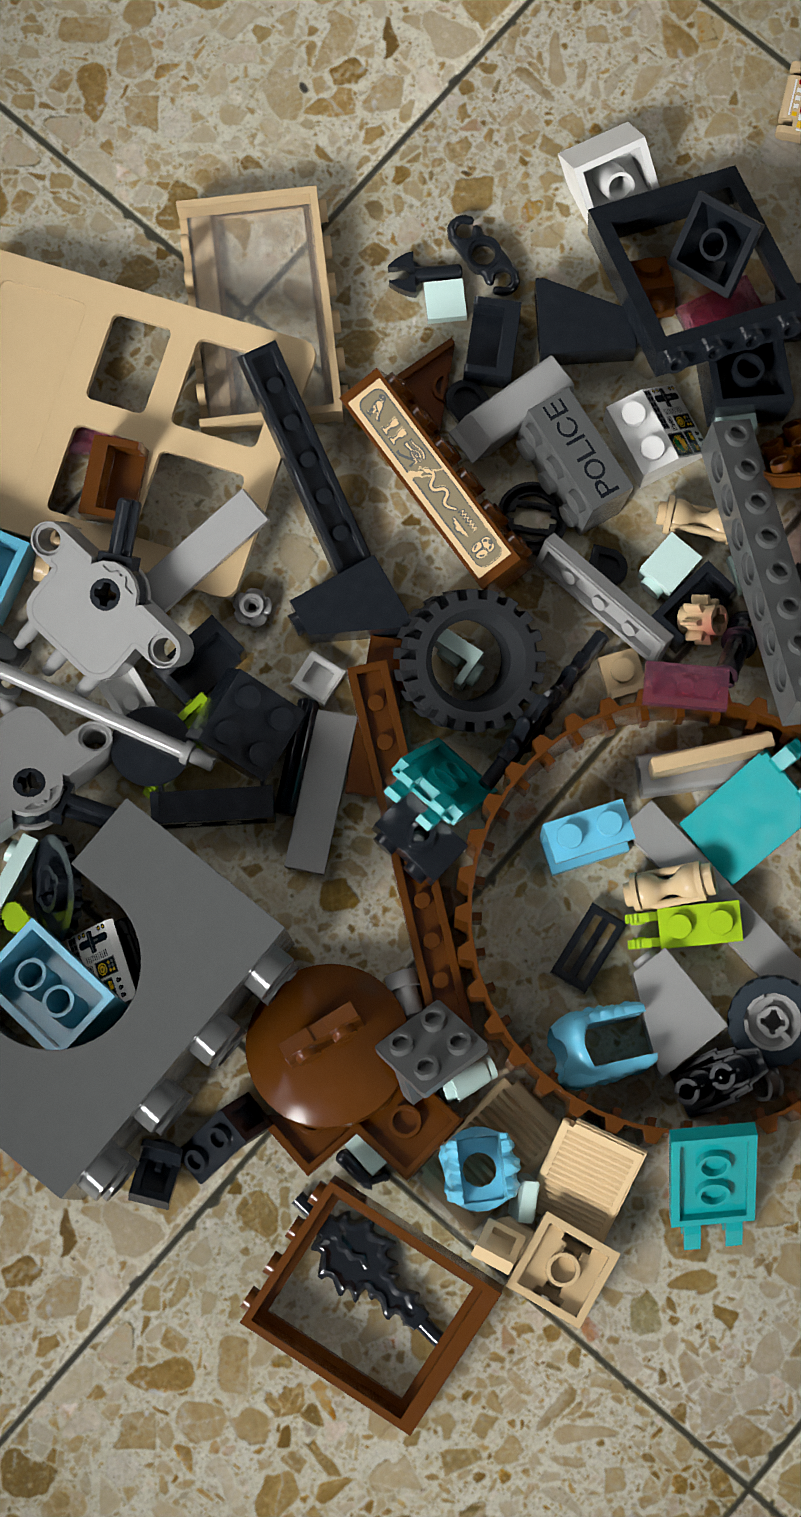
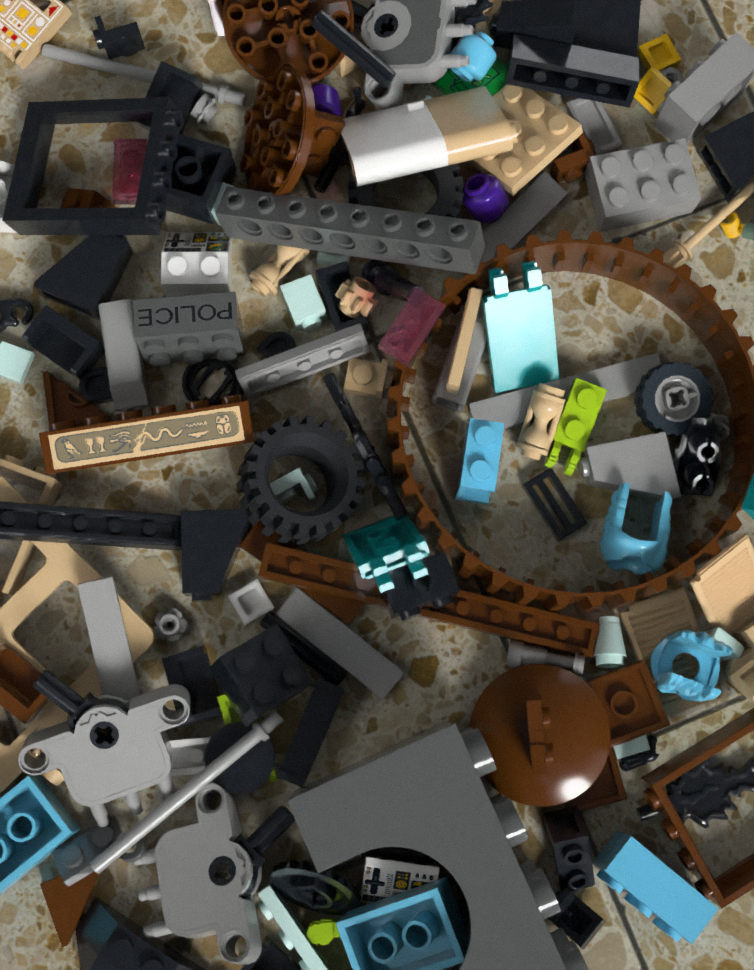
camera: 70 degrees left, 0 degrees up
dark grey bracket [375,1000,489,1105] -> none
black slope [667,190,765,299] -> none
none -> medium azure brick [592,830,719,944]

